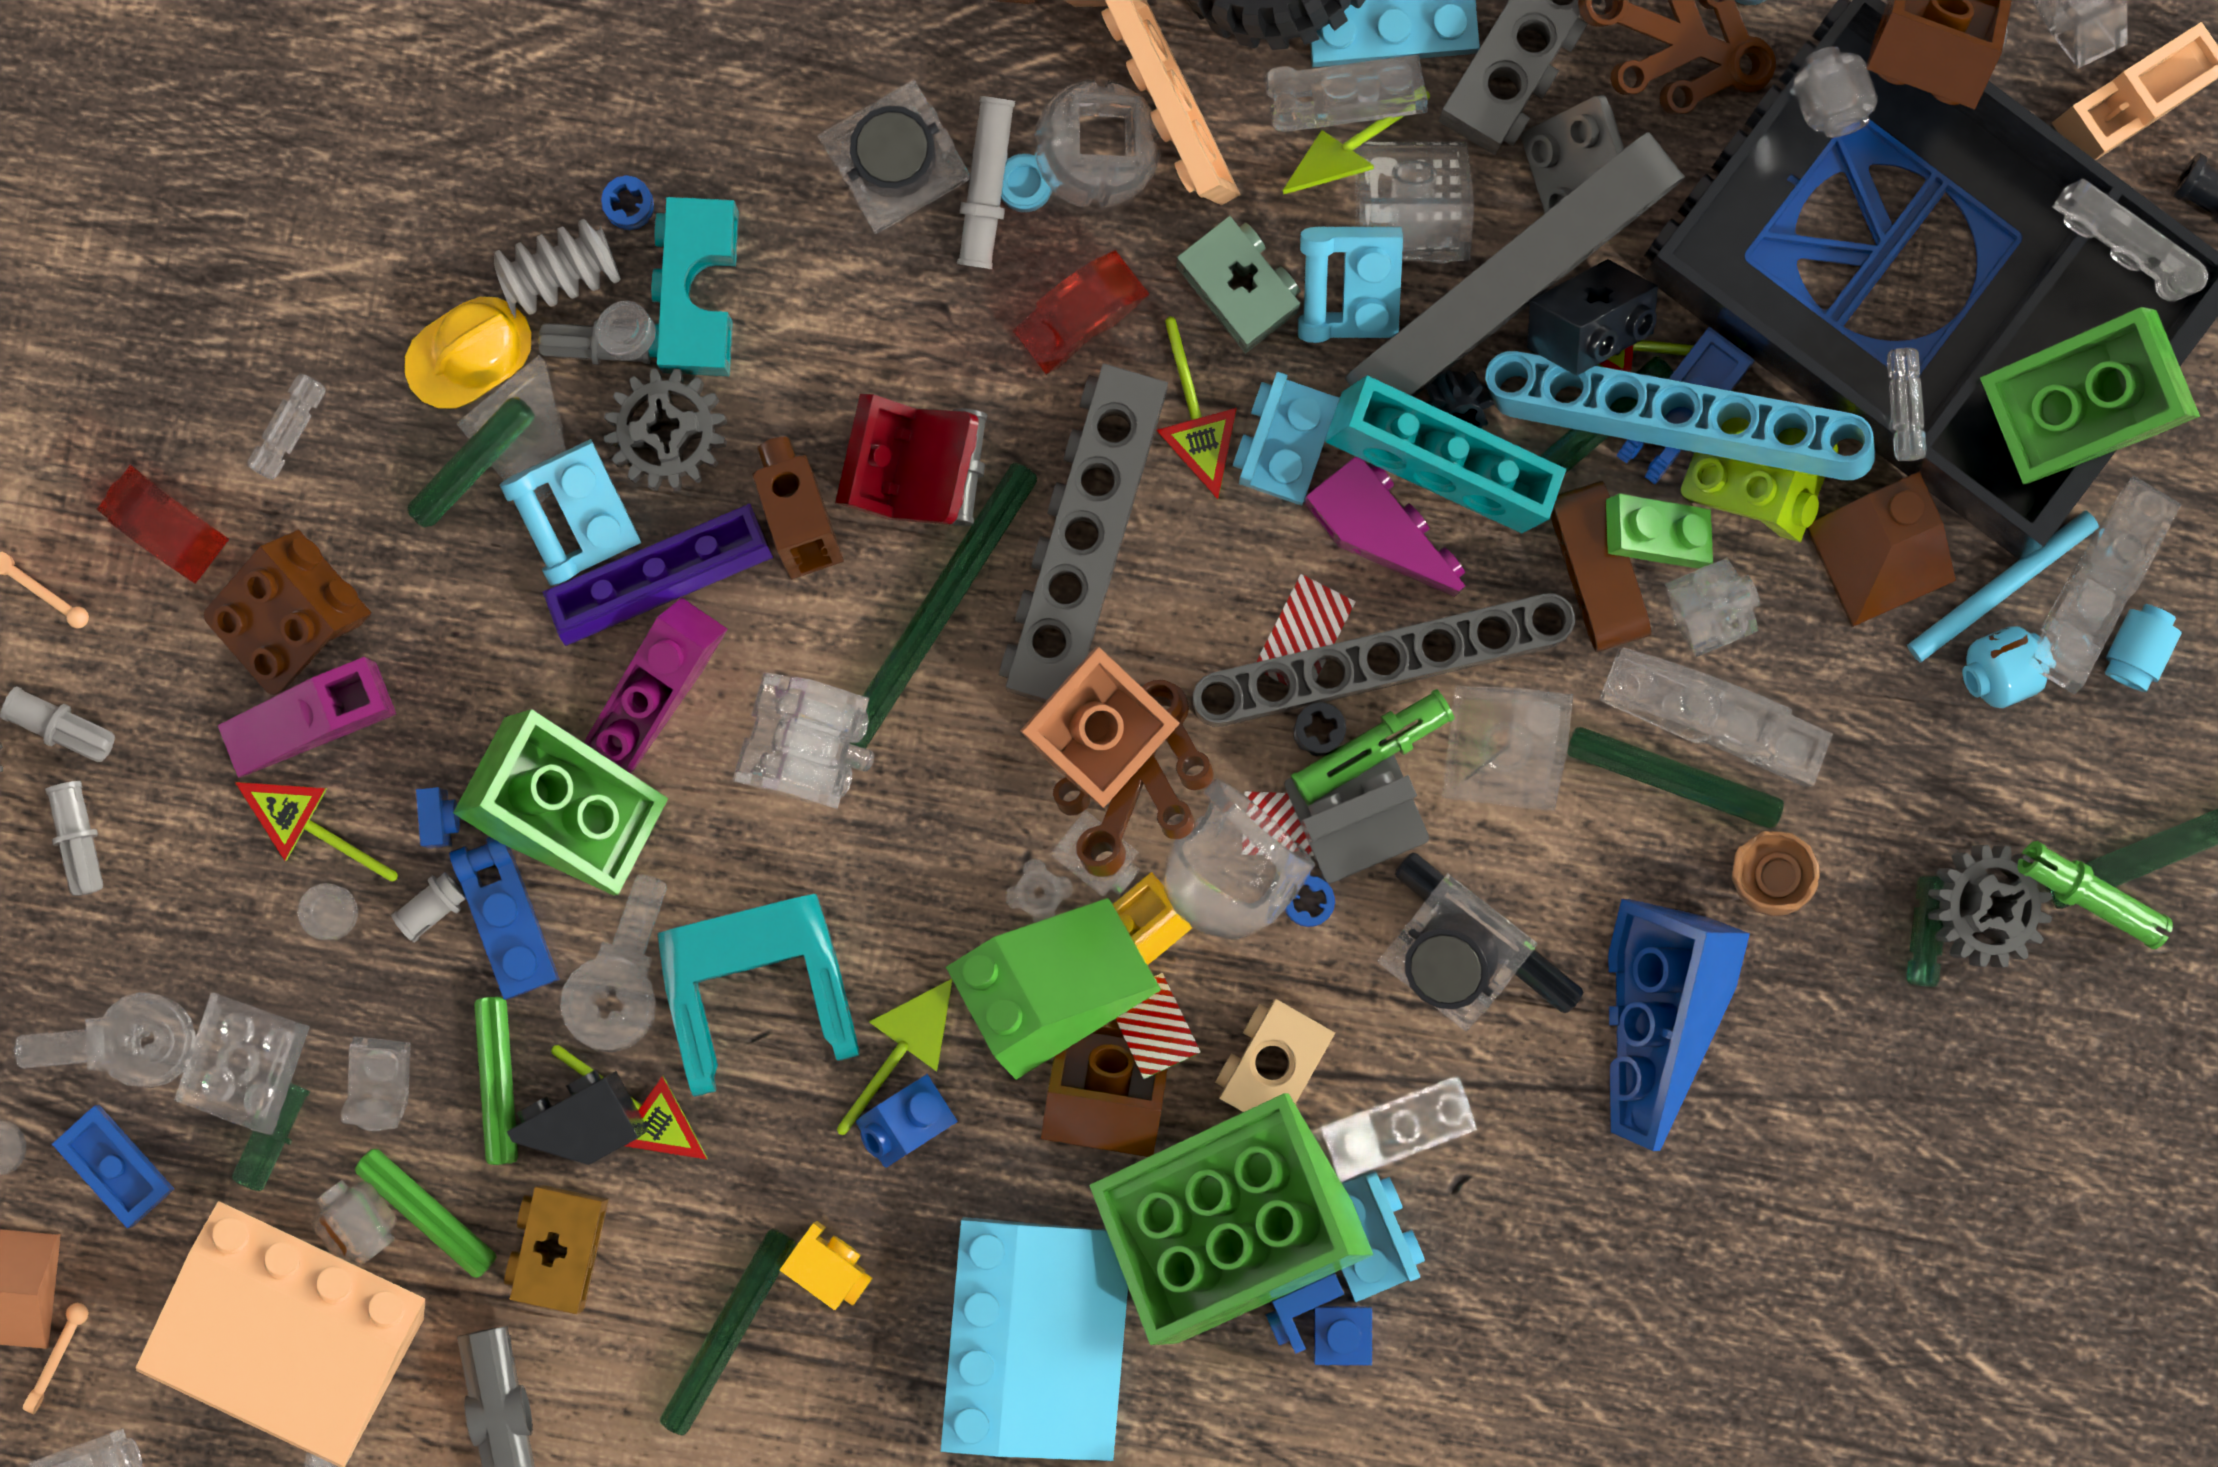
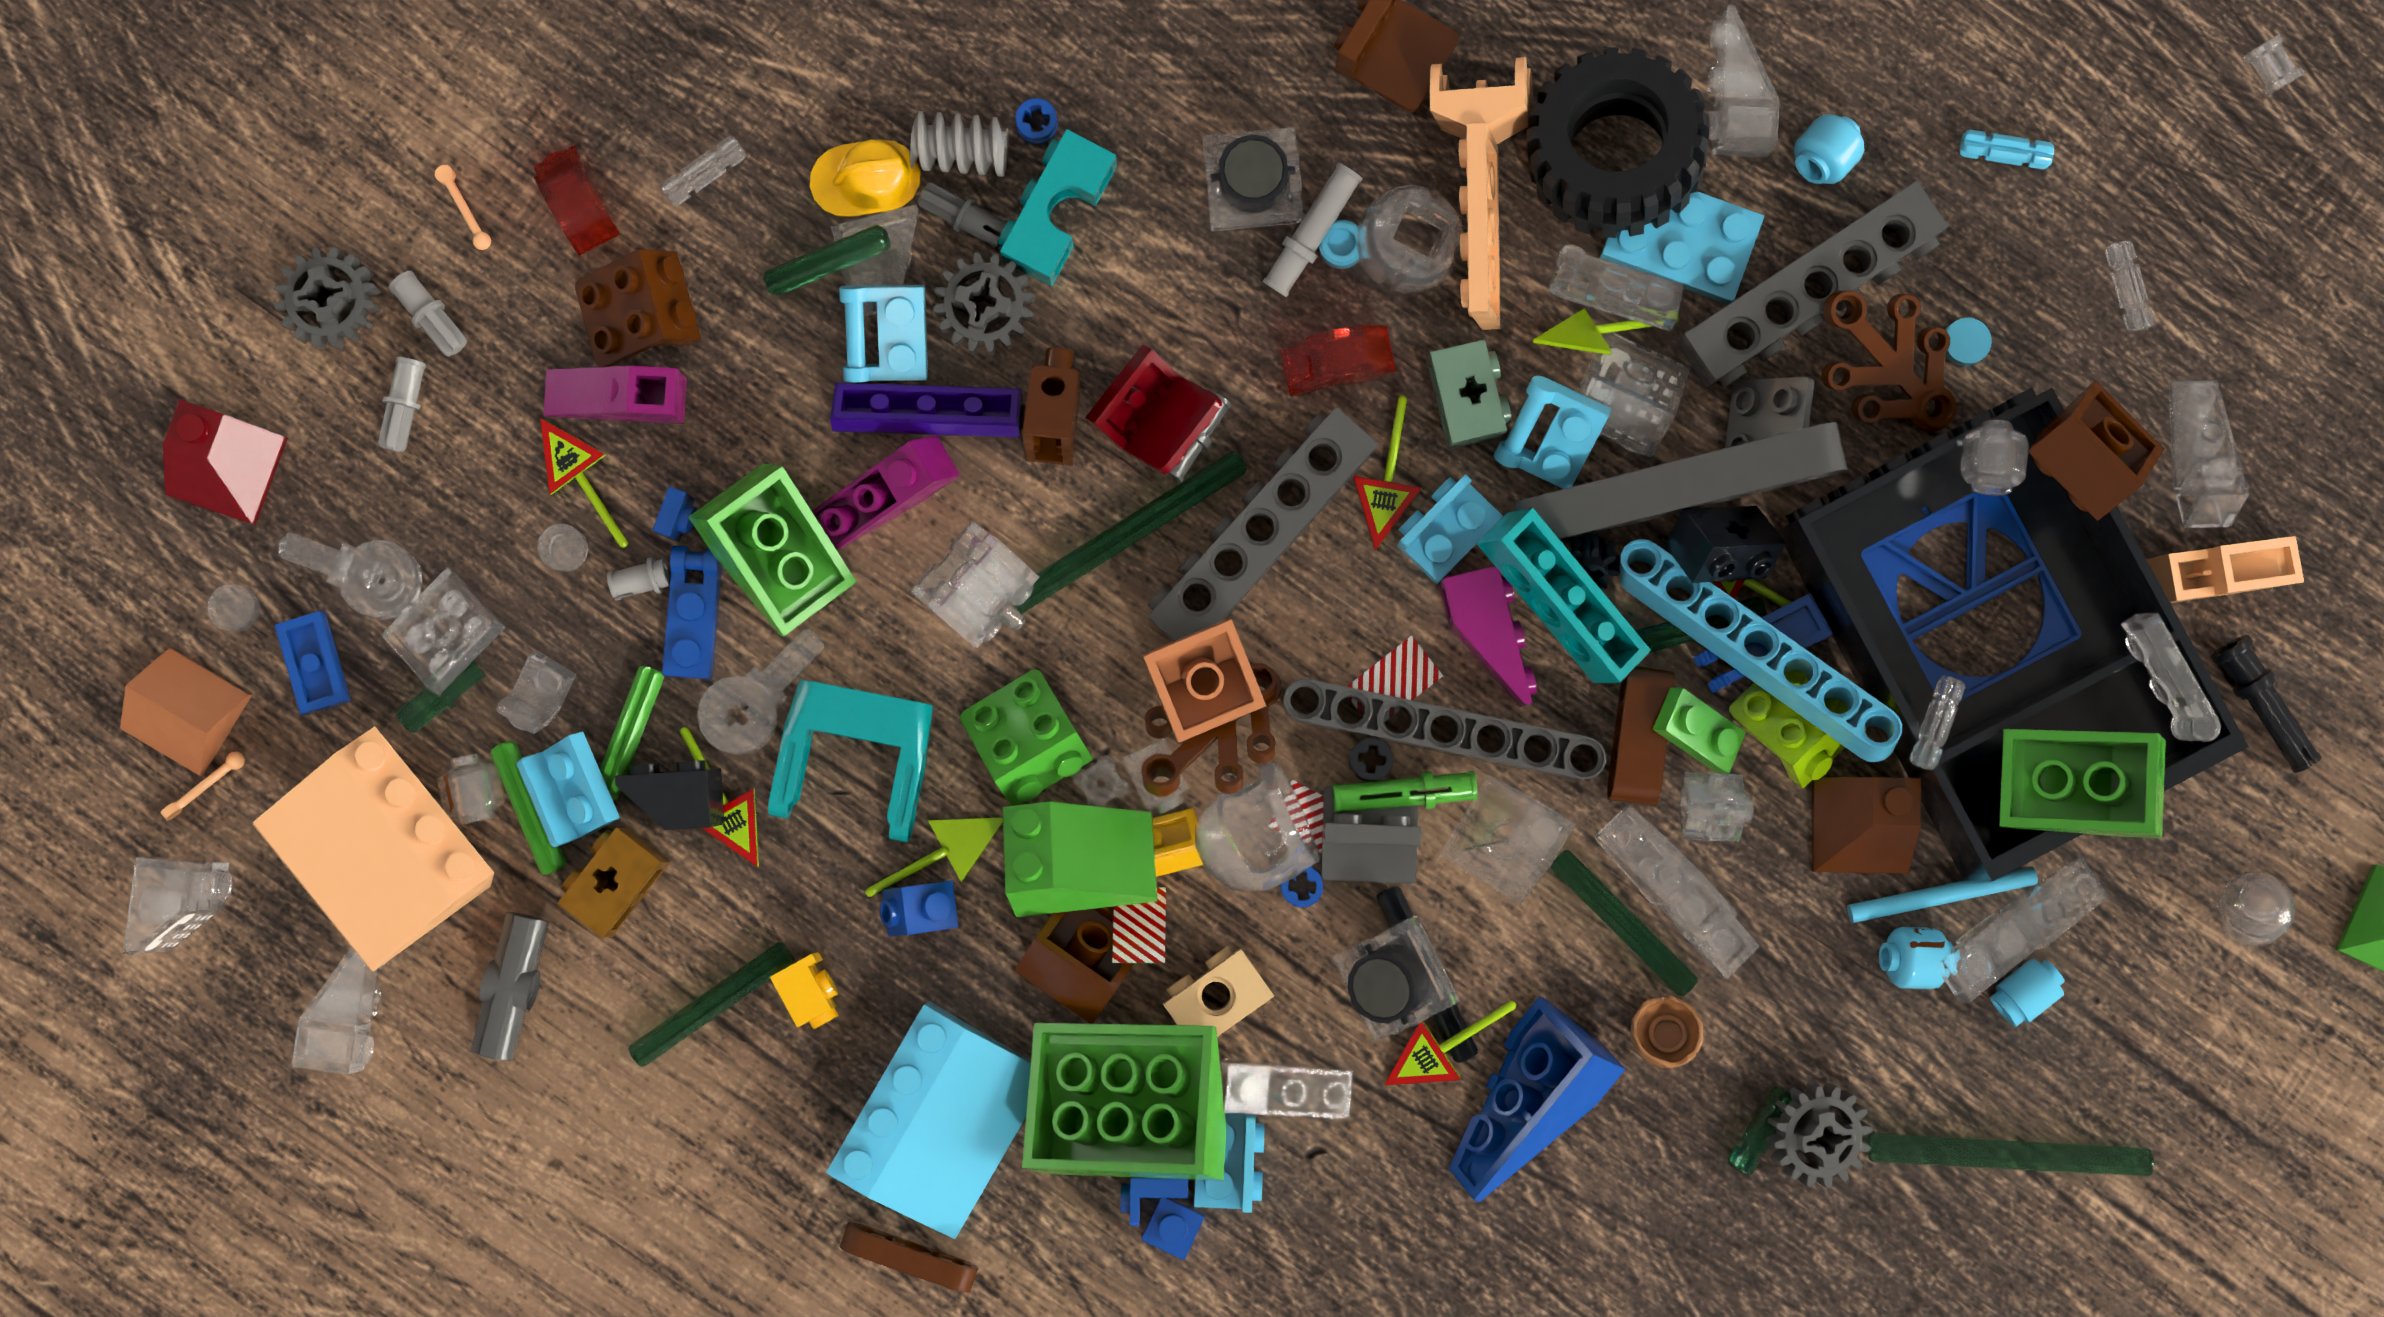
camera: 25 degrees right, 0 degrees up
clear tile [596,301,656,361] -> none
bright green pin [2017,841,2173,949] -> none
none -> medium azure bracket [517,731,620,847]
none -> bright green bracket [960,669,1094,806]
none -> piece [1384,1001,1516,1086]

